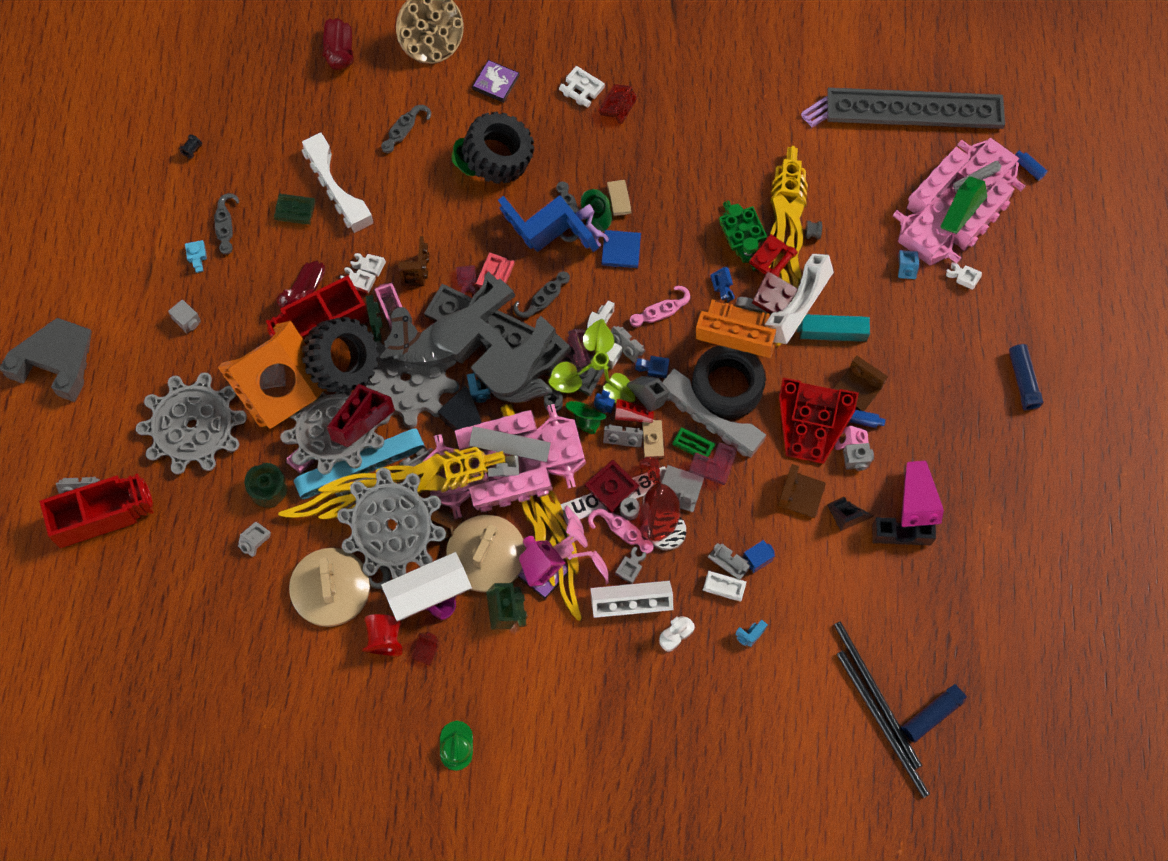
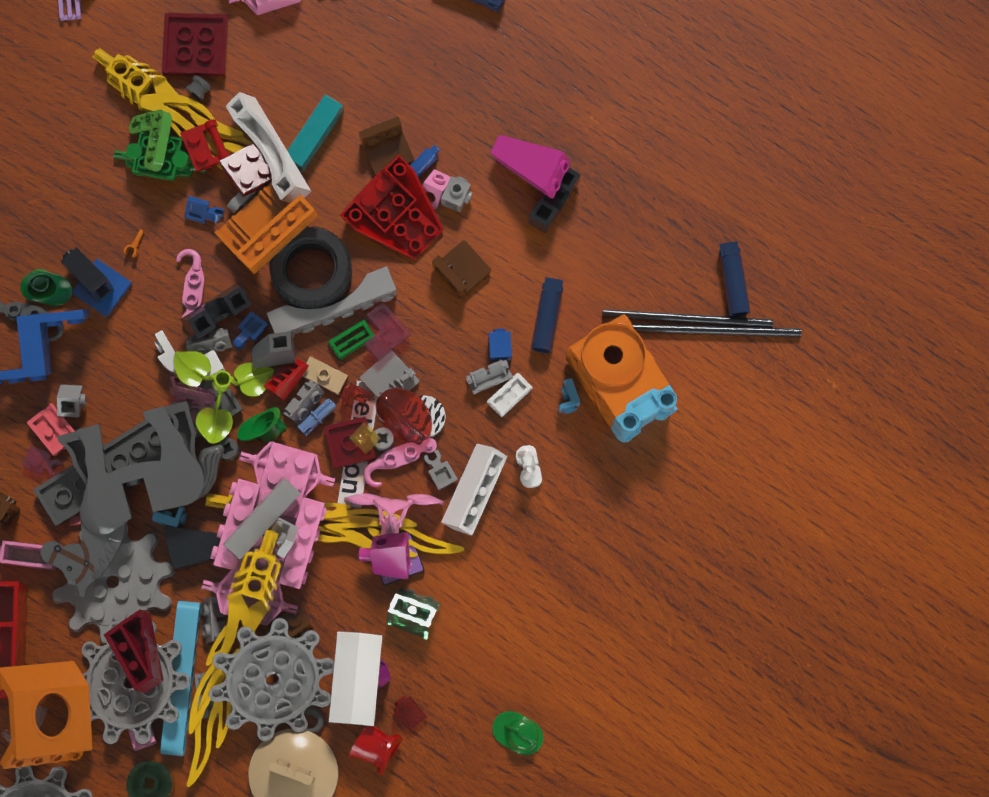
camera: 65 degrees left, 10 degrees up
black tyre [302,317,379,392] -> none
clear green plate [365,295,383,341] -> none
tan bracket [447,515,525,592] -> none
dark grey piece [513,271,570,319] -> none
lavender piece [575,204,609,247] -> none
blue plate [594,390,615,414] -> none
tan slope [607,180,631,216] -> none
black slope [827,497,874,531] -> none
dark azure bracket [898,250,919,279] -> none
none -> light grey brick [57,385,87,417]
none -> black slope [61,247,114,303]
none -> orange hand [124,230,144,258]
none -> bright green beam [129,110,172,172]
none -> dark red plate [162,13,228,77]
none -> black arch [180,285,251,339]
none -> medium blue axle [297,399,336,436]
none -> clear yellow tile [350,422,381,454]
none -> dark blue piece [531,277,563,353]
none -> orange piece [565,314,678,442]

